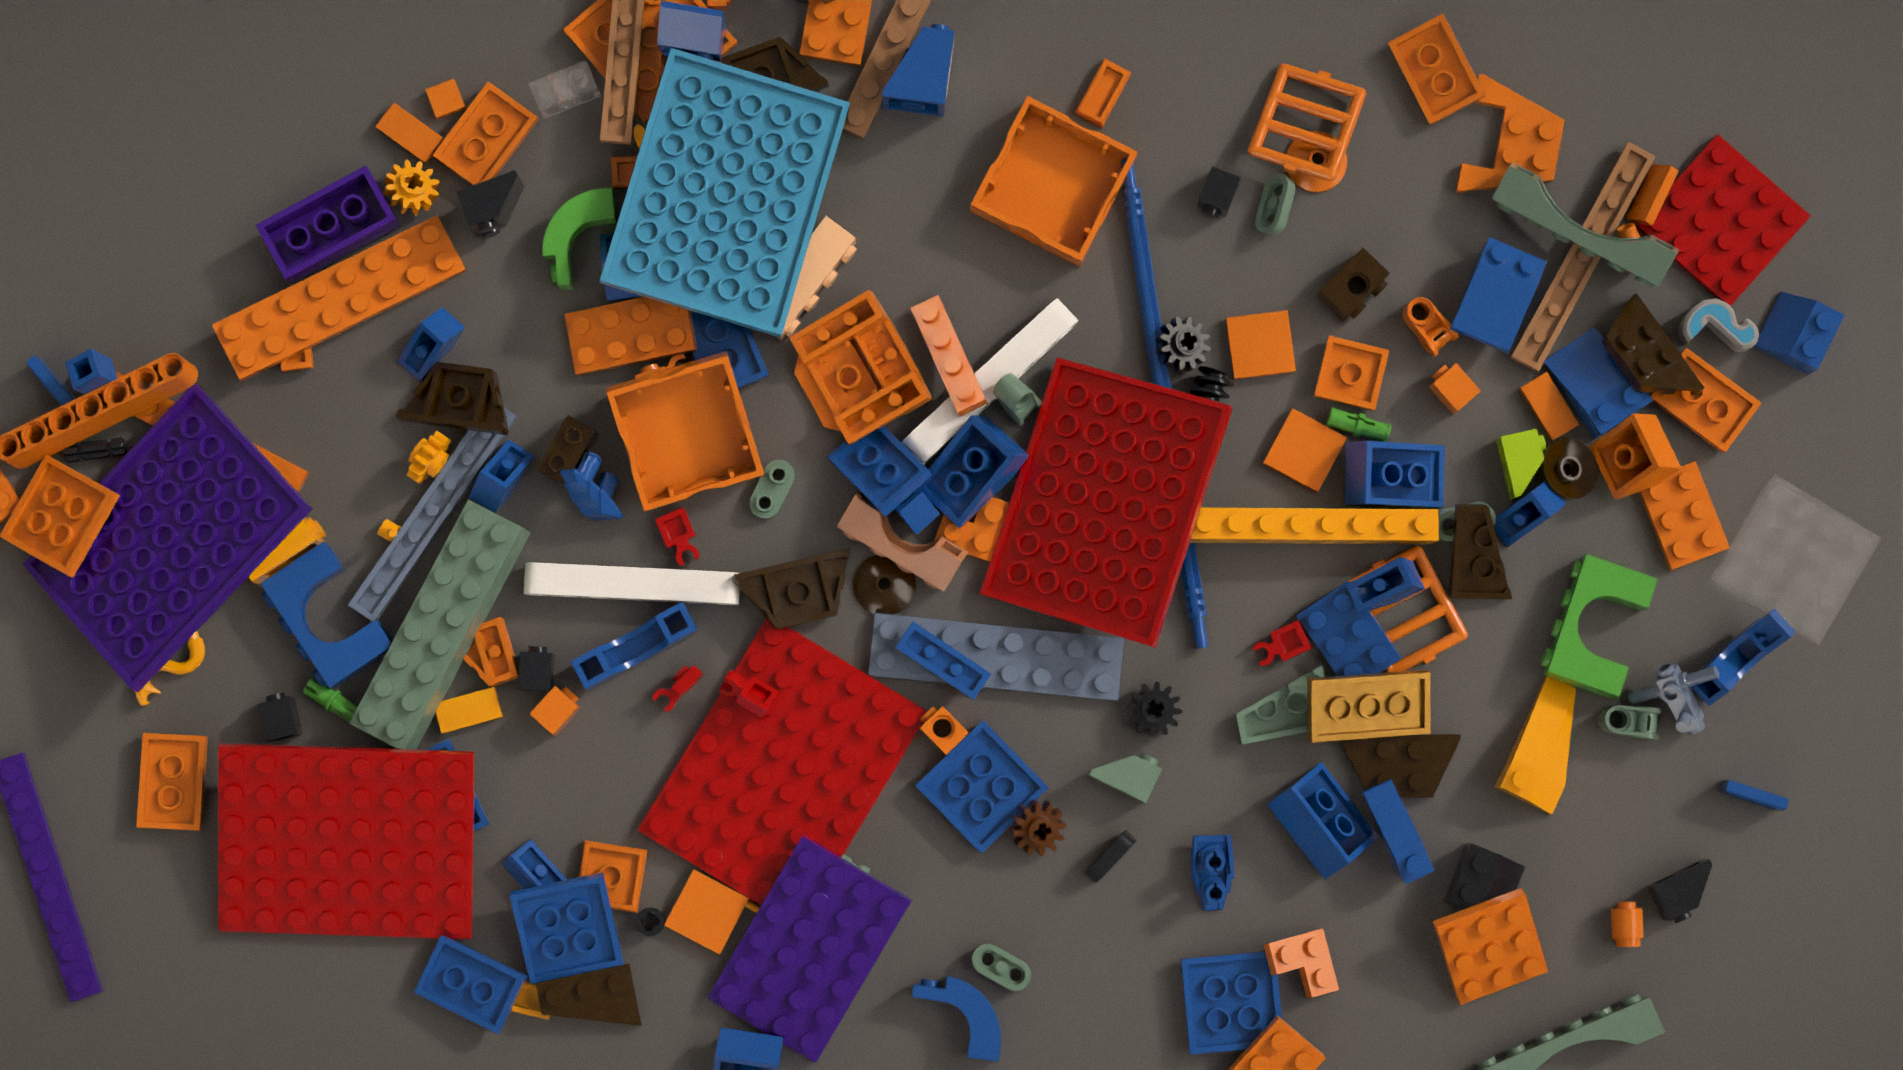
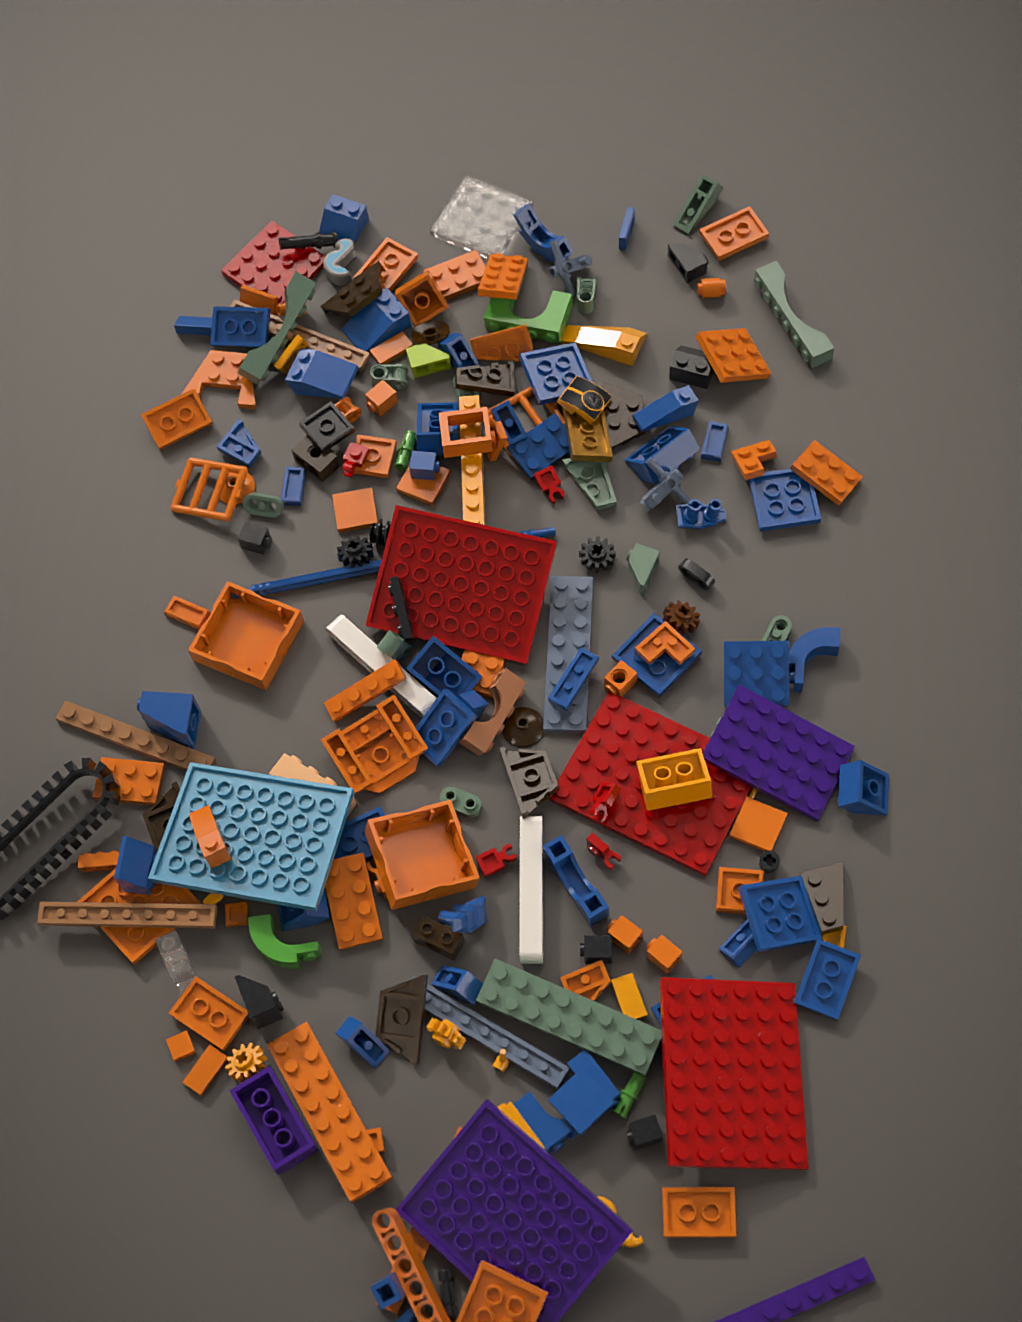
camera: 80 degrees left, 20 degrees down
none -> blue slope [174,316,212,335]
none -> orange slope [189,805,232,869]
none -> blue plate [210,306,271,348]
none -> blue wing [216,419,261,468]
none -> light orange tile [274,334,309,374]
none -> black pin [279,231,338,250]
none -> blue tile [281,467,306,506]
none -> black tile [299,401,355,453]
none -> red plate [342,442,370,478]
none -> sand green piece [370,364,408,390]
none -> black plate [388,576,415,642]
none -> brick [409,451,441,480]
none -> orange window [439,407,496,458]
none -> orange wing [470,324,534,362]
none -> orange plate [478,253,528,300]
none -> orange tile [486,421,508,462]
none -> plate [519,342,593,405]
none -> blue tile [548,1068,615,1136]
none -> black slope [556,376,612,425]
none -> orange plate [635,621,695,665]
none -> light orange slope [636,748,712,811]
none -> sand blue piece [640,457,691,511]
none -> orange brick [646,934,683,975]
none -> sand green slope [673,174,723,234]
none -> orange plate [699,206,769,261]
none -> blue tile [701,421,729,462]
none -> blue plate [724,641,789,706]

